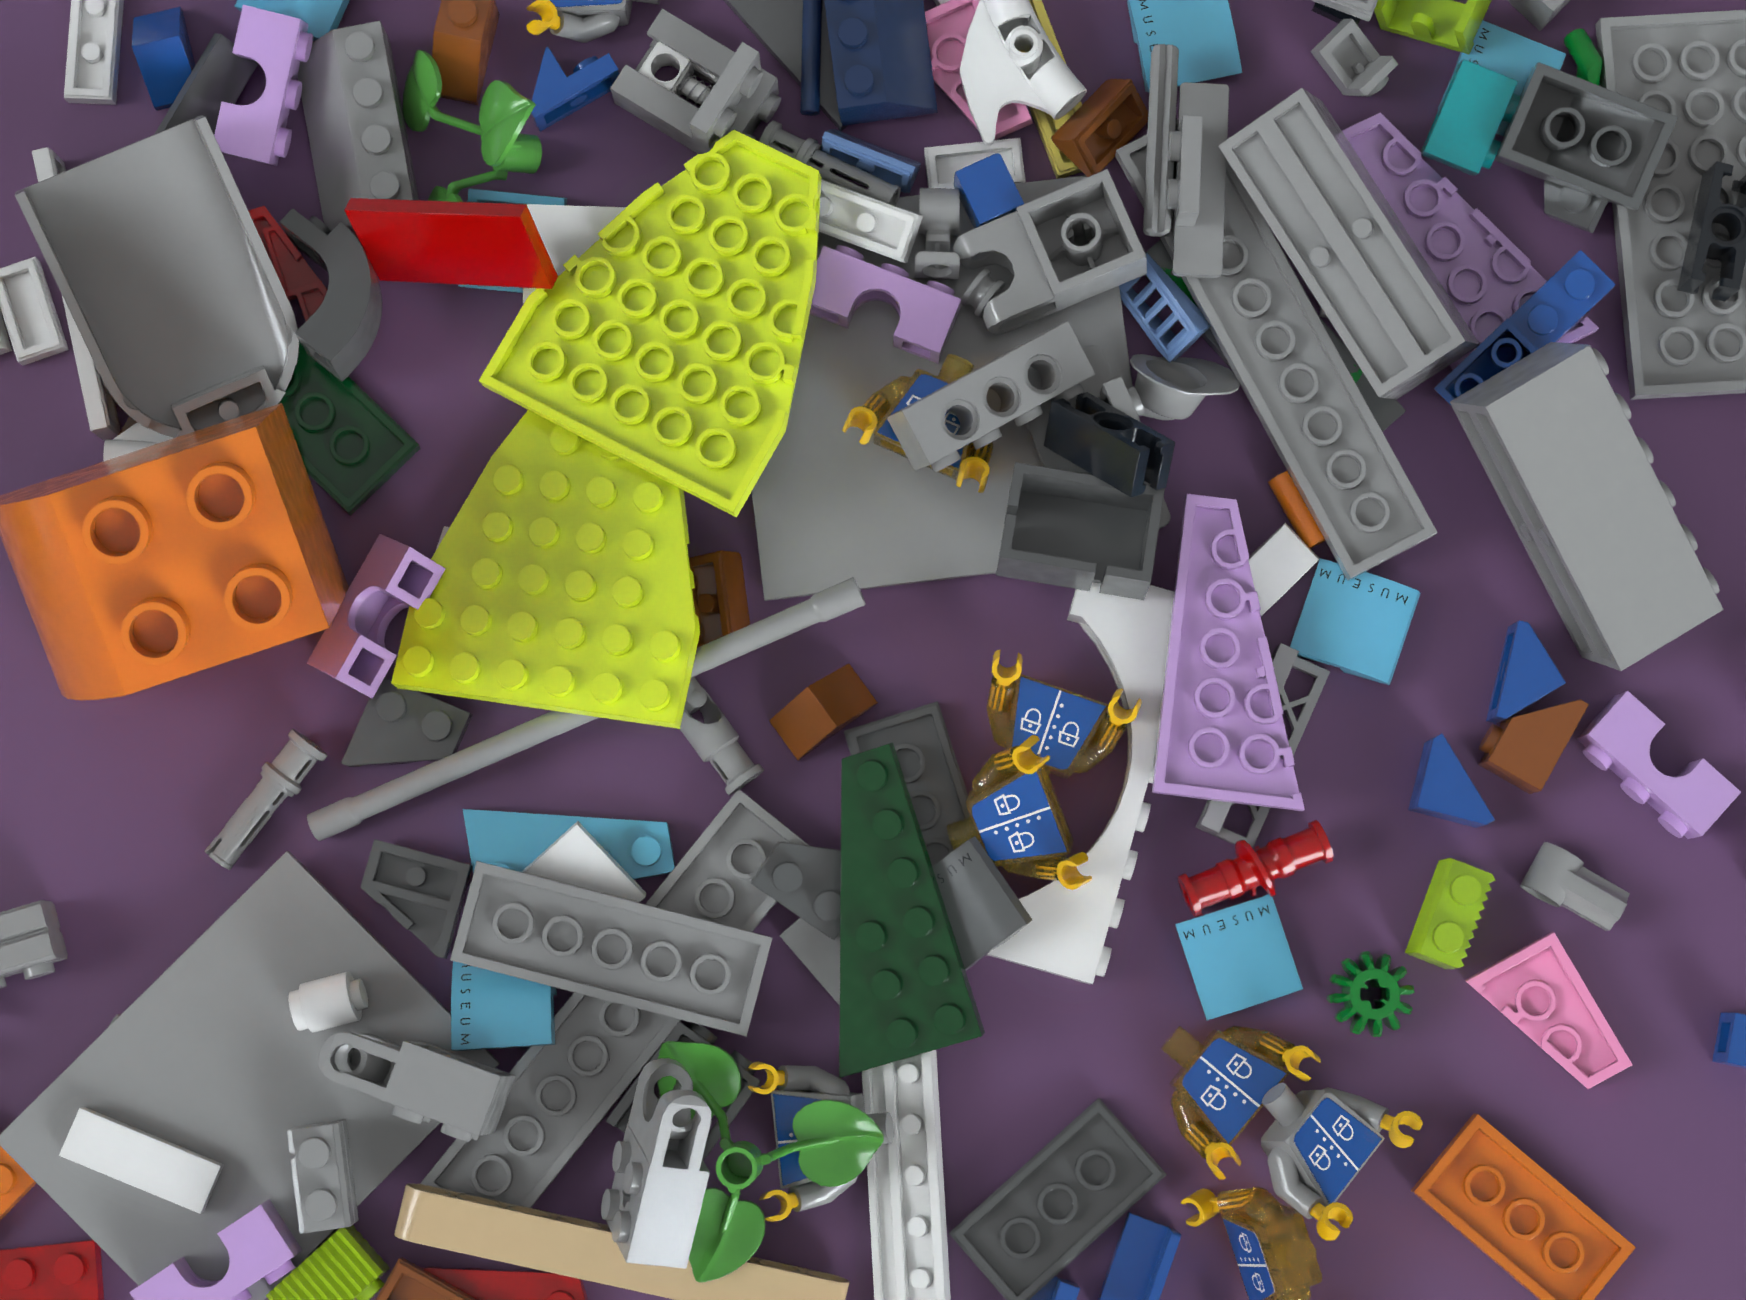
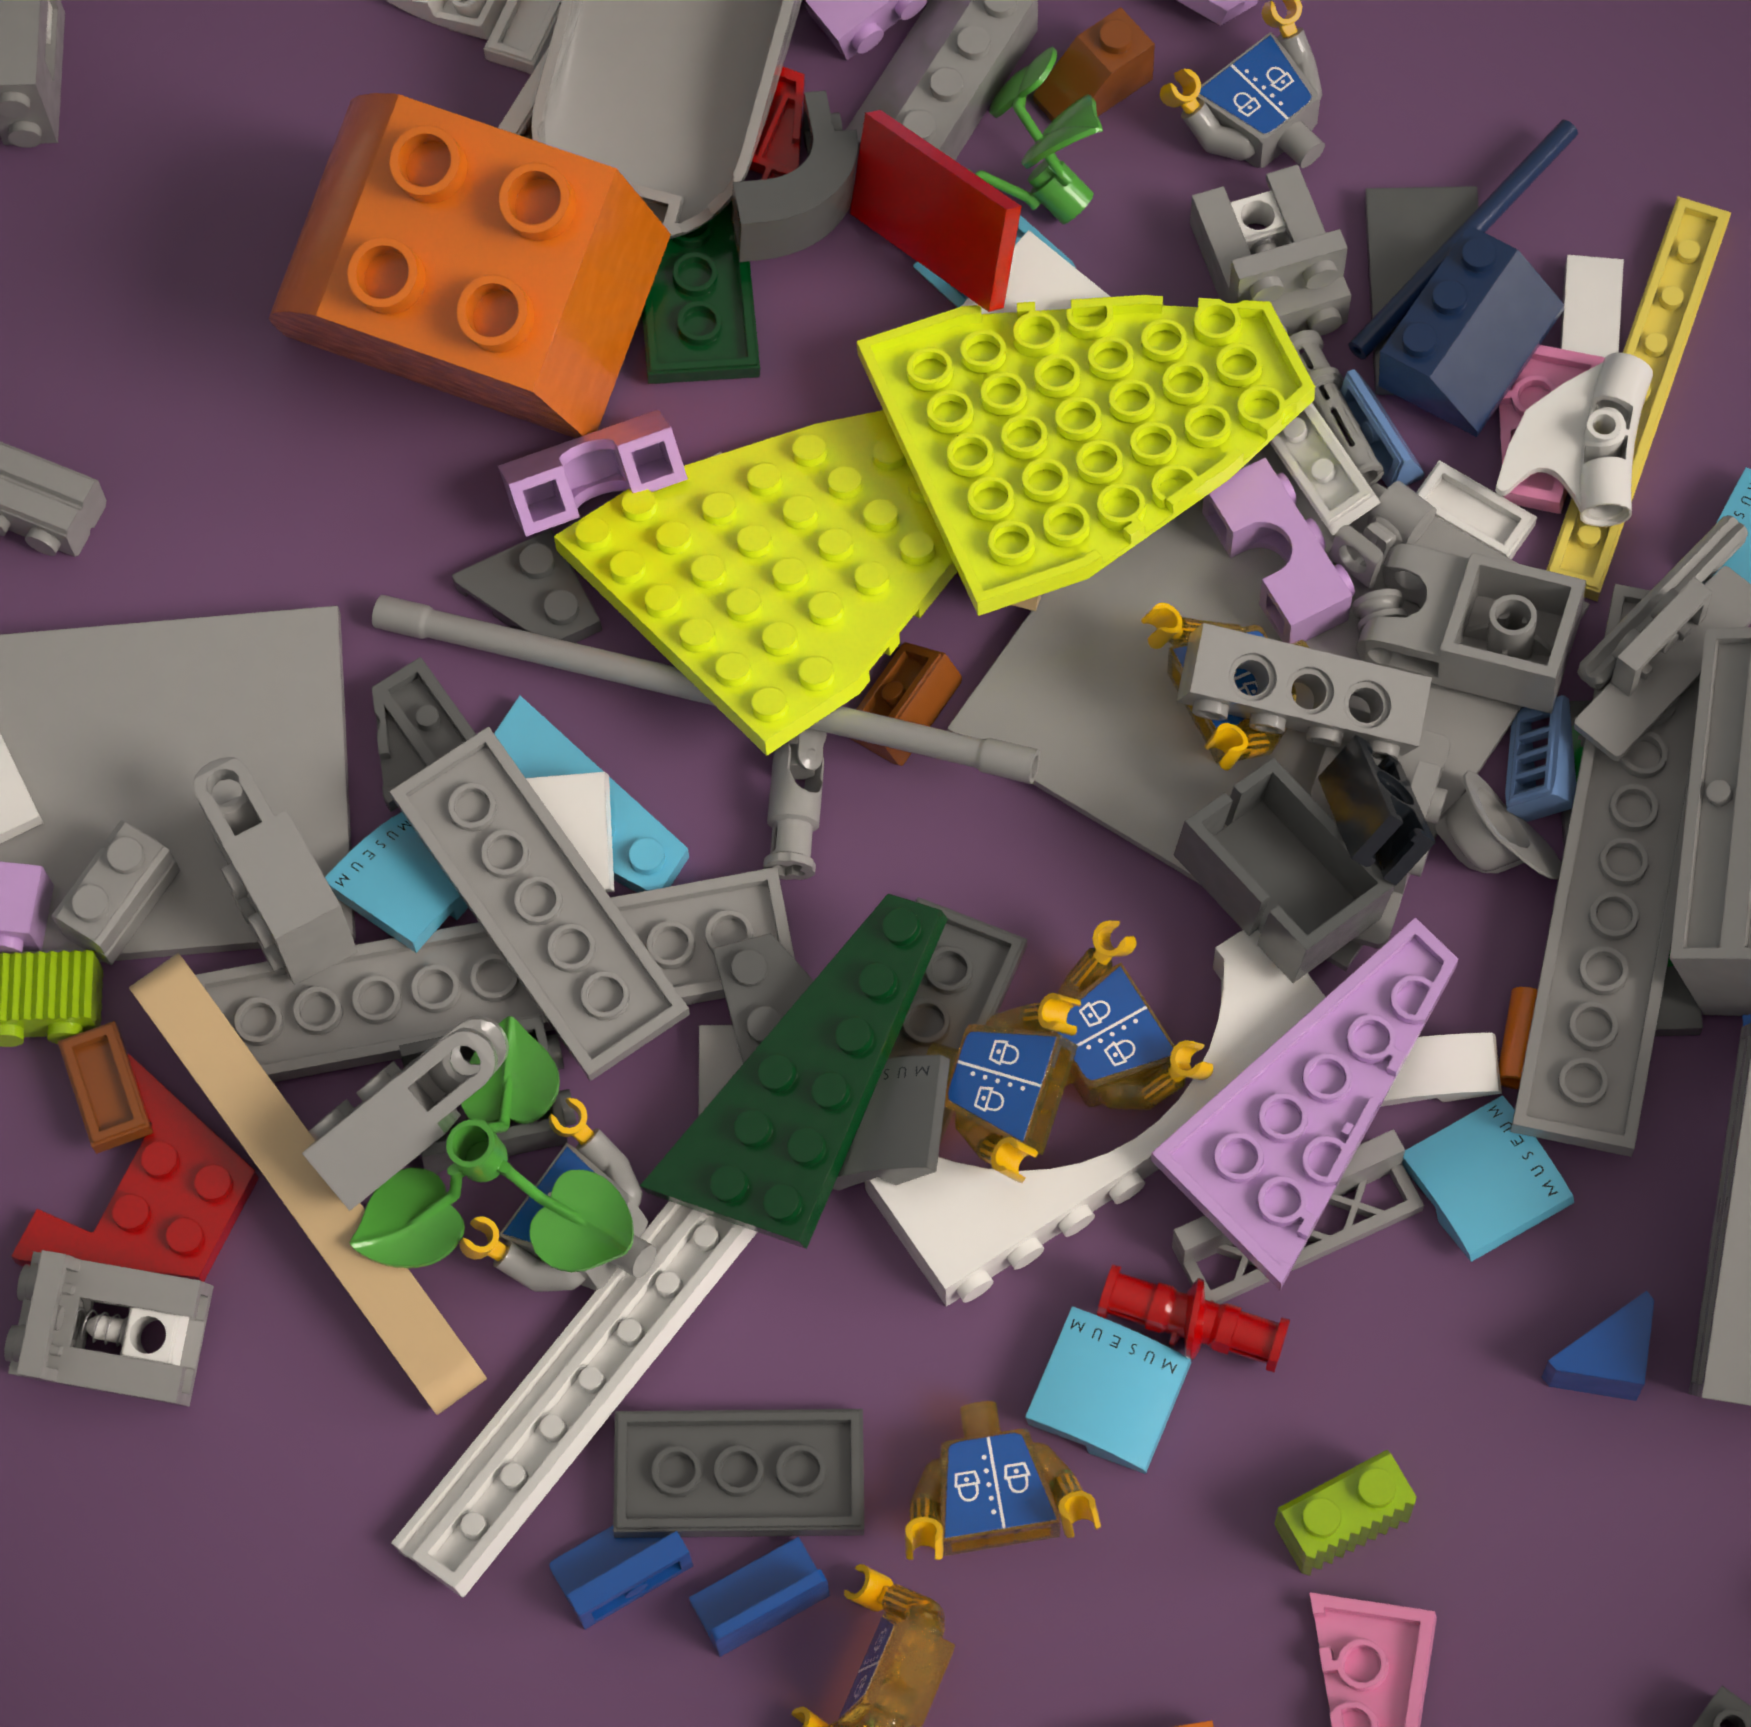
camera: 45 degrees right, 15 degrees down
light grey pin [204,728,328,870] -> none
white brick [288,971,368,1033] -> none
blue slope [531,46,620,132] -> none
dark orange slope [769,663,878,761] -> none
blue panel [954,153,1024,229] -> none
dark orange slope [1051,79,1148,177] -> none
torso [1261,1083,1423,1241] -> none
green gear [1327,951,1415,1037] -> none
blue slope [1408,733,1495,828] -> none
dark orange slope [1478,699,1589,794] -> none
light grey piece [1520,842,1630,931] -> none
lavender arch [1576,690,1741,839] -> none

